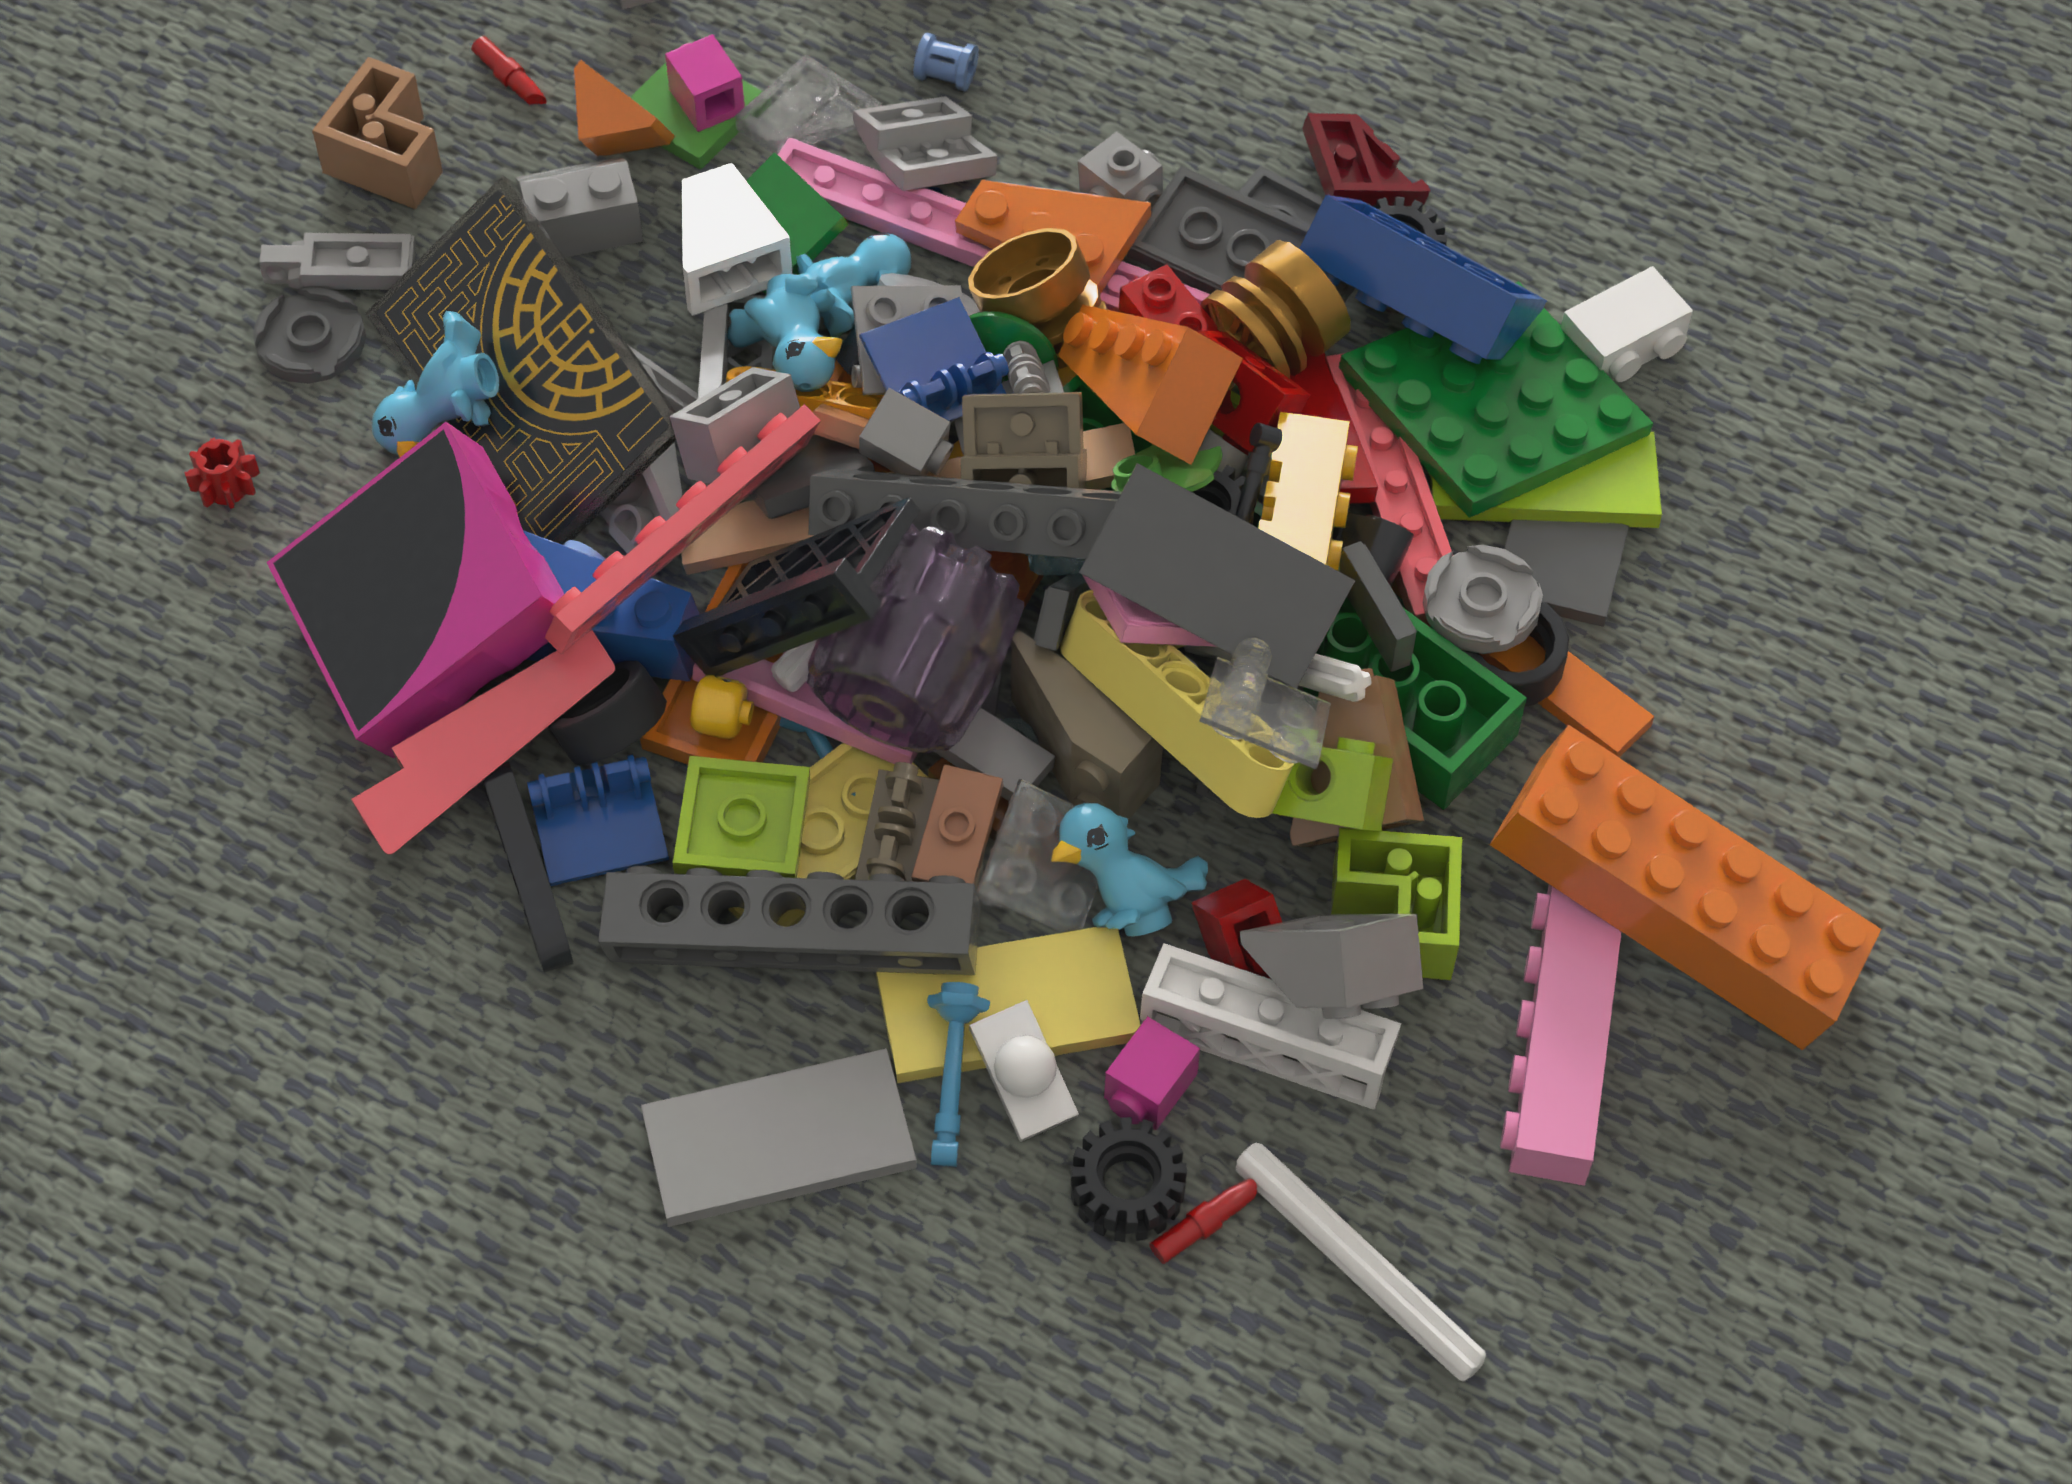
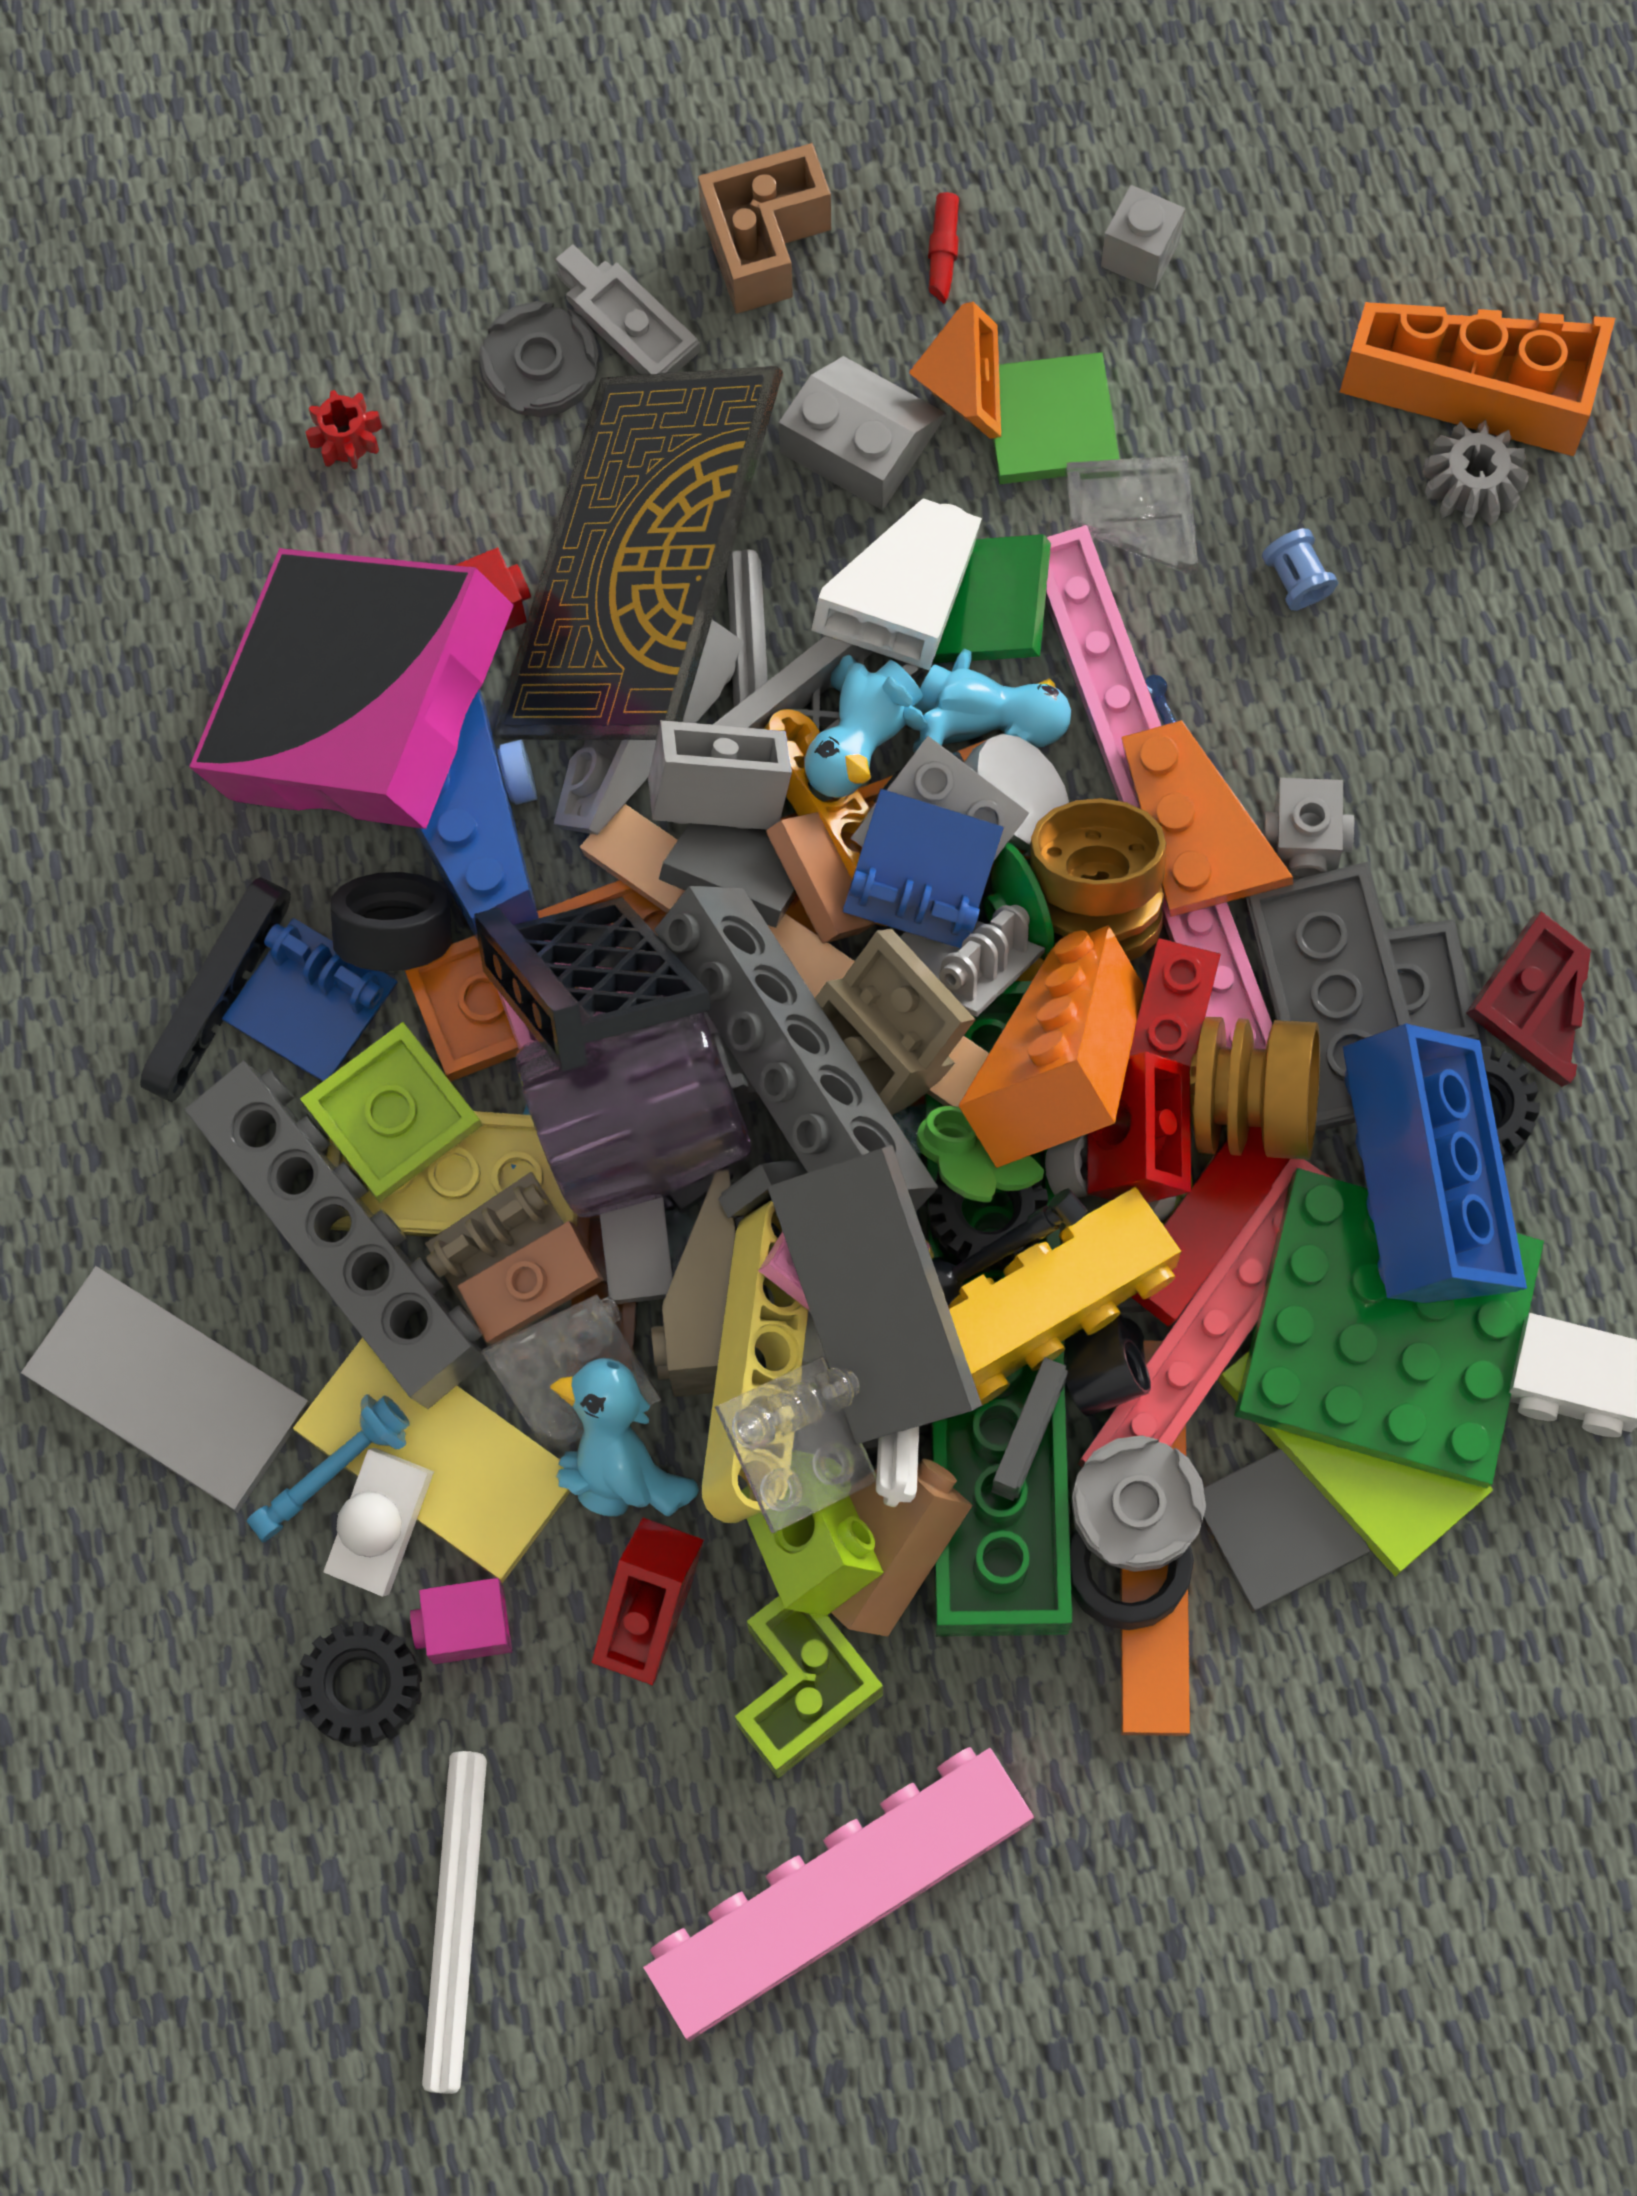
camera: 50 degrees right, 15 degrees up
coral wedge [351,630,615,855] -> none
medium azure animal [372,311,499,457] -> none
coral plate [545,404,821,655] -> none
dark pink brick [665,34,745,132] -> none
yellow piece [690,675,754,739] -> none
light grey slope [853,96,998,191] -> none
light grey brick [859,388,954,476] -> none
white fence [1140,943,1401,1110] -> none
red piece [1149,1179,1257,1264] -> none
light grey slope [1240,914,1423,1018] -> none
orange brick [1489,725,1882,1050] -> none

